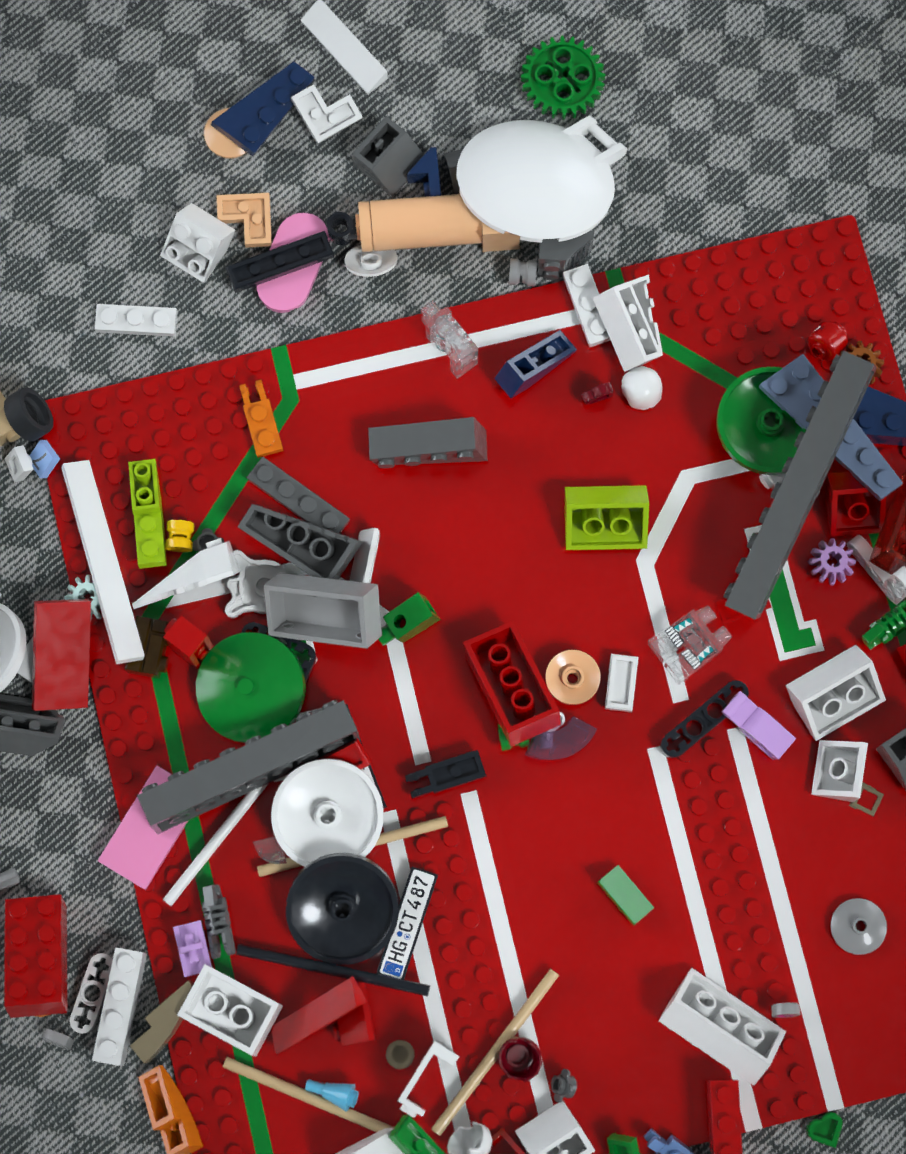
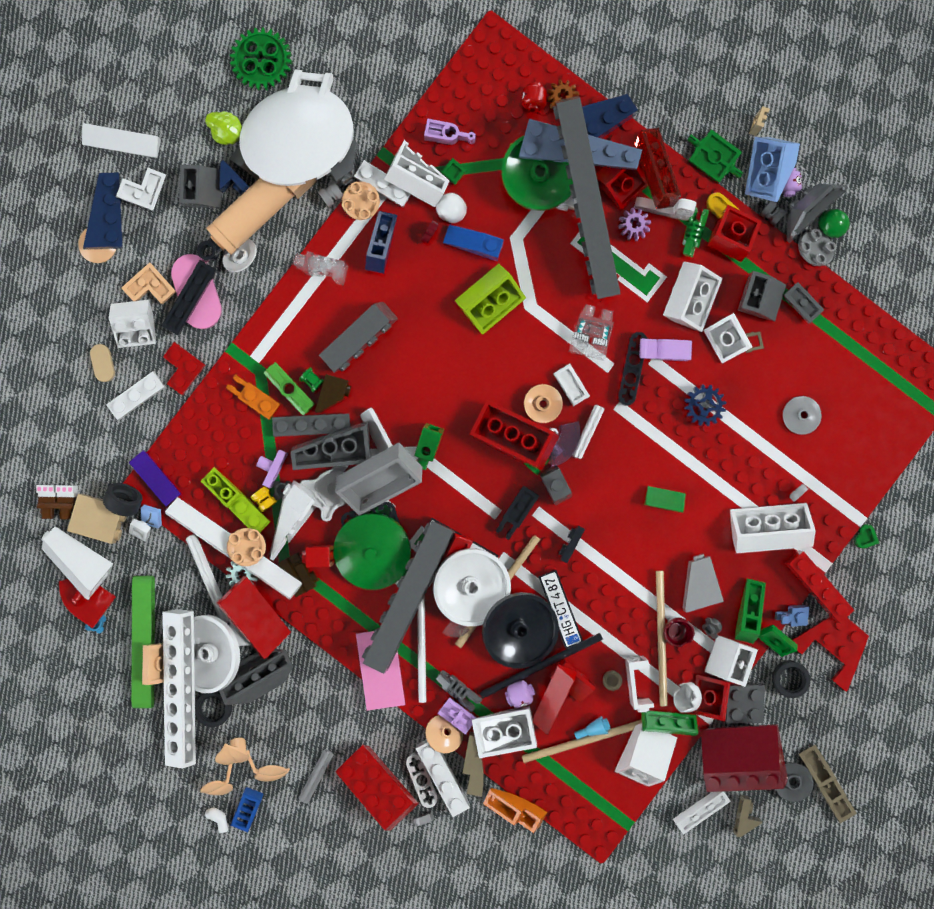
camera: 40 degrees left, 10 degrees up
none -> tan tile [90,344,115,382]
none -> dark purple tile [129,450,181,507]
none -> red plate [163,342,206,395]
none -> white axle [186,534,230,623]
none -> lime hair [205,111,242,145]
none -> light nougat dish [227,528,266,566]
none -> lavender tile [256,450,288,488]
none -> bright green piece [263,362,315,416]
none -> green bush [299,367,324,393]
none -> dark brown slope [315,374,352,413]
none -> light nougat dish [342,181,380,220]
none -> lavender piece [424,119,476,145]
none -> light nougat dish [425,715,463,754]
none -> green tile [440,158,467,185]
none -> blue slope [443,225,504,261]
none -> lavender head [505,680,535,709]
none -> dark grey torso [539,465,572,506]
none -> black plate [558,525,585,563]
none -> white axle [572,405,604,459]
none -> light grey slope [683,554,724,613]
none -> dark blue gear [684,384,727,426]
none -> green slope [735,578,766,644]

